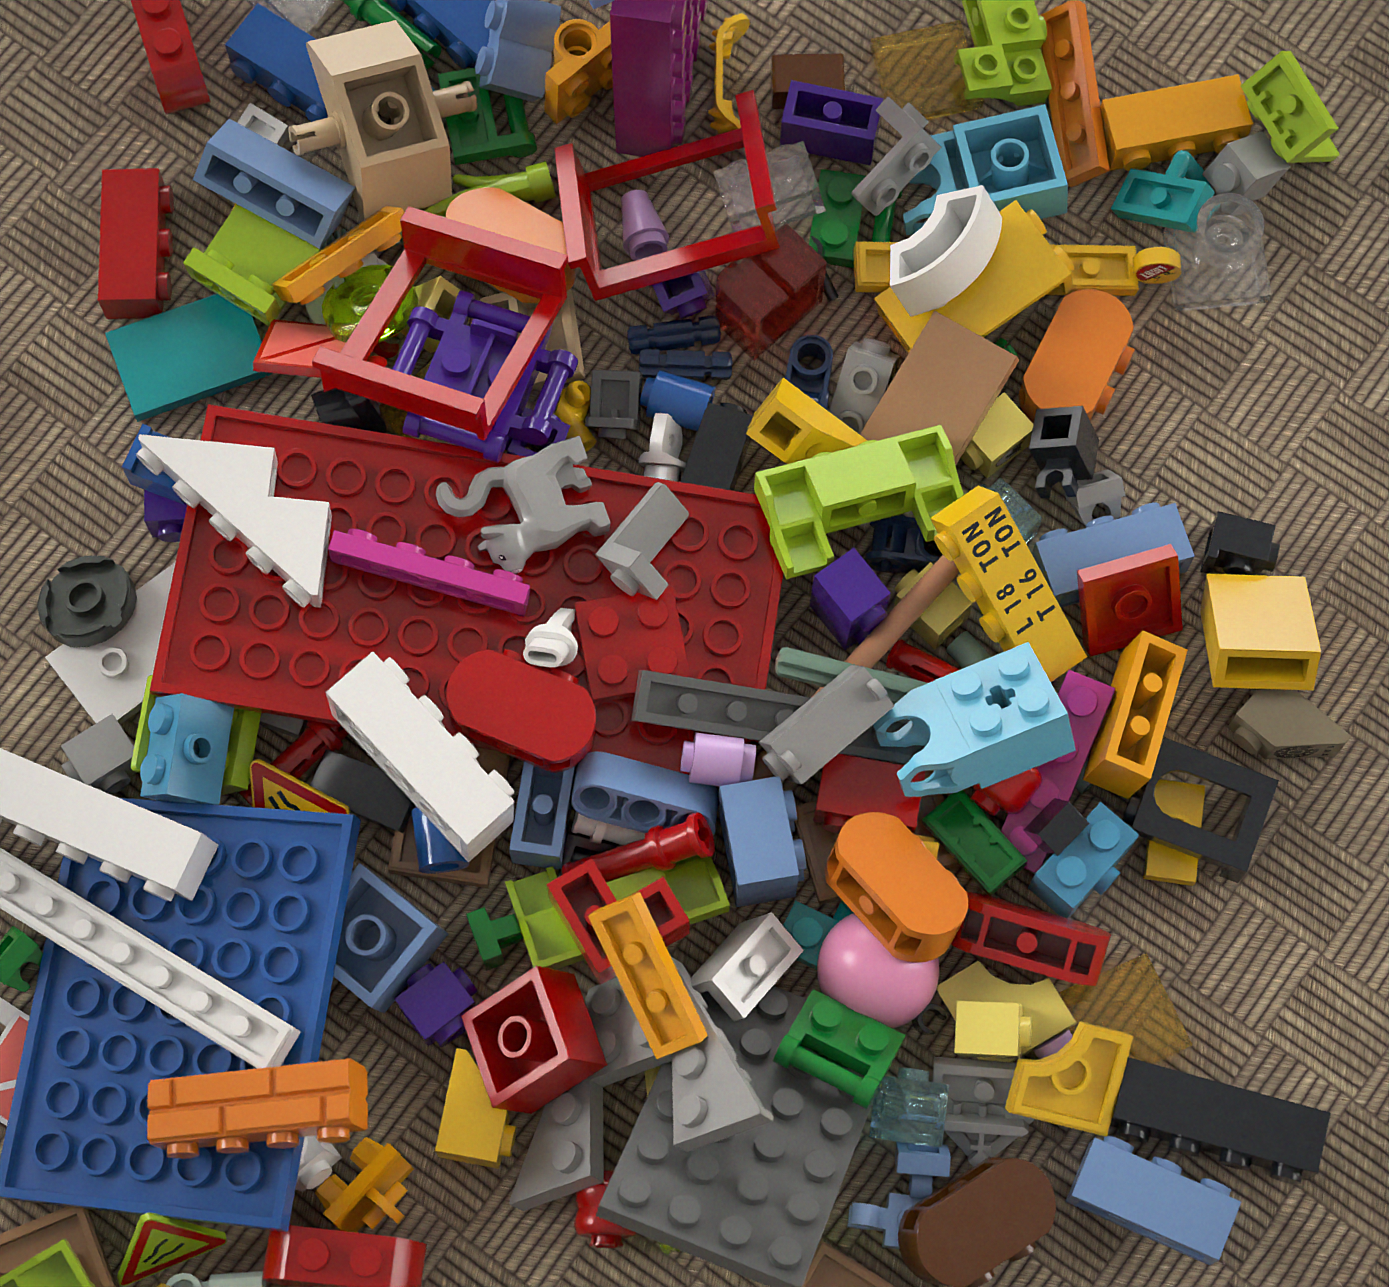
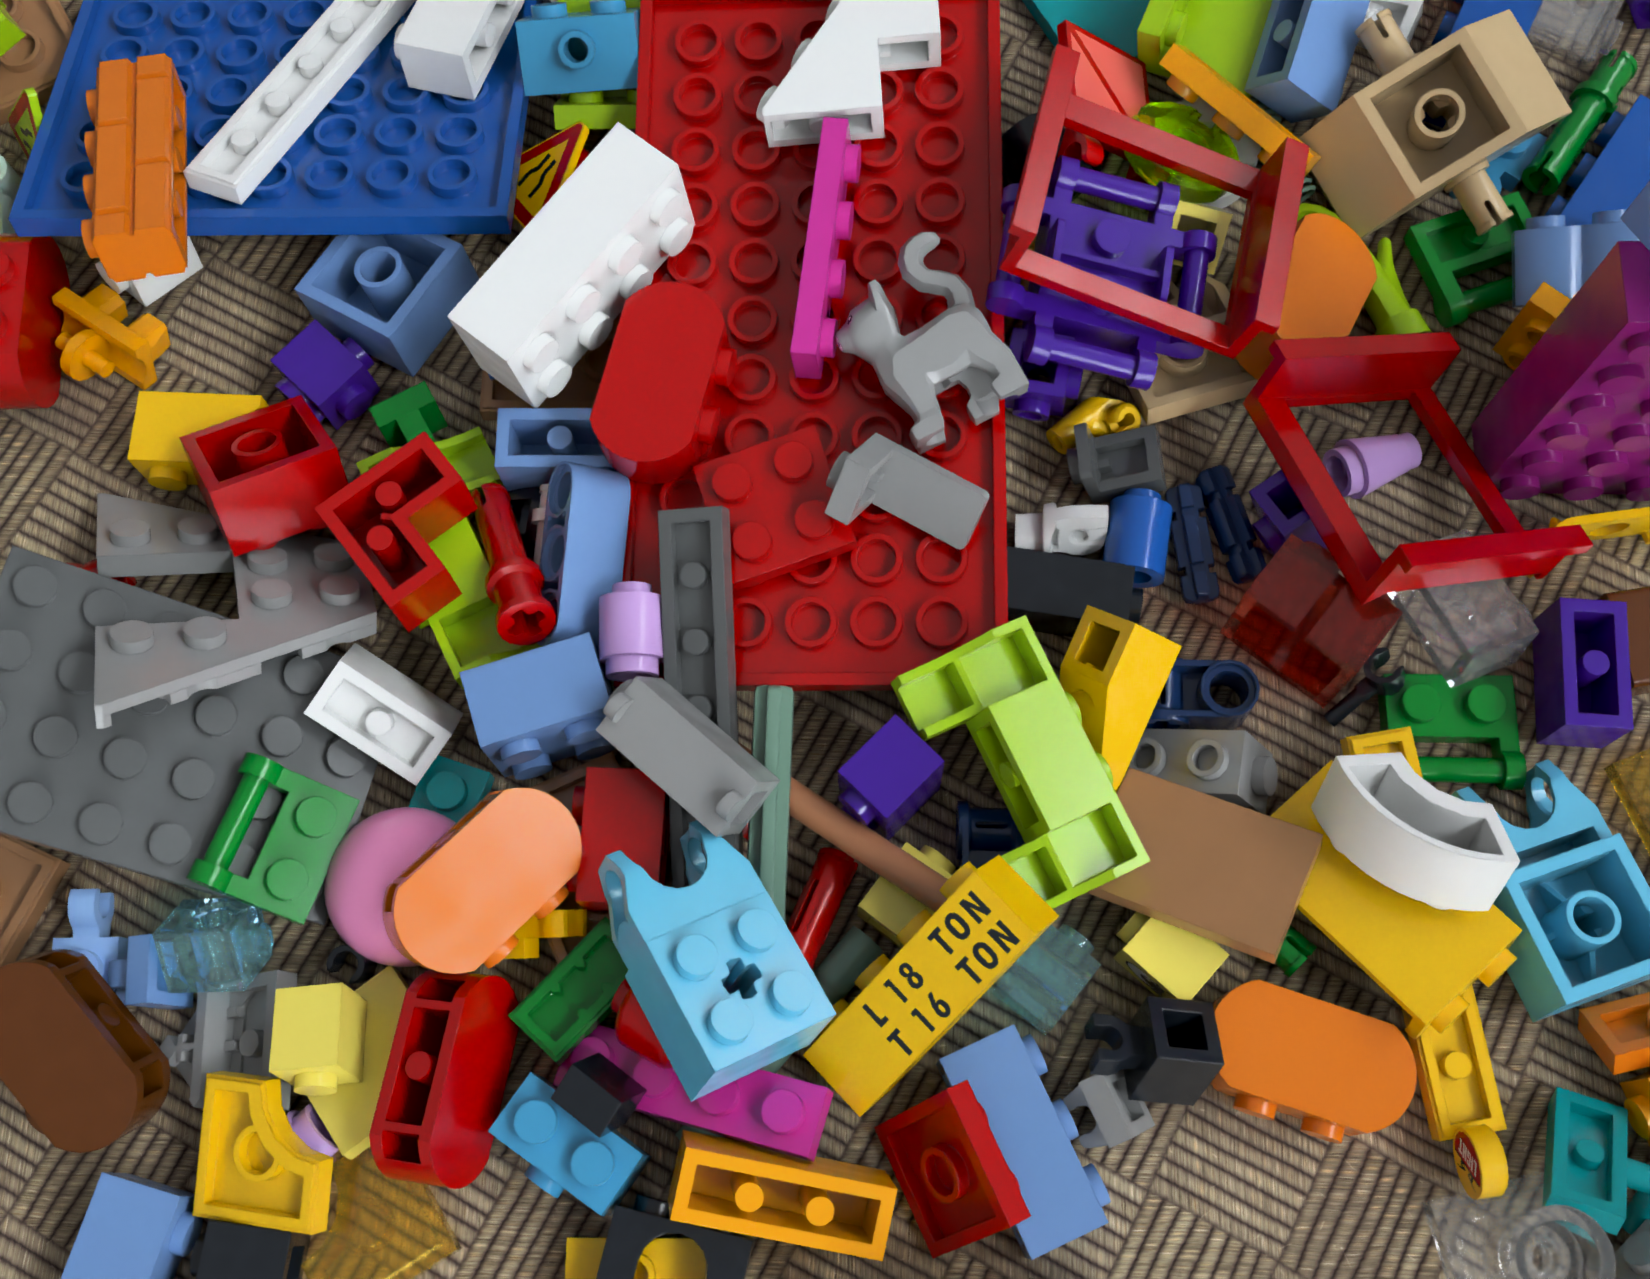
camera: 85 degrees right, 0 degrees up
white piece [523,608,578,667] -> none
light orange plate [588,891,708,1059] -> none
light grey bracket [852,96,942,216] -> none

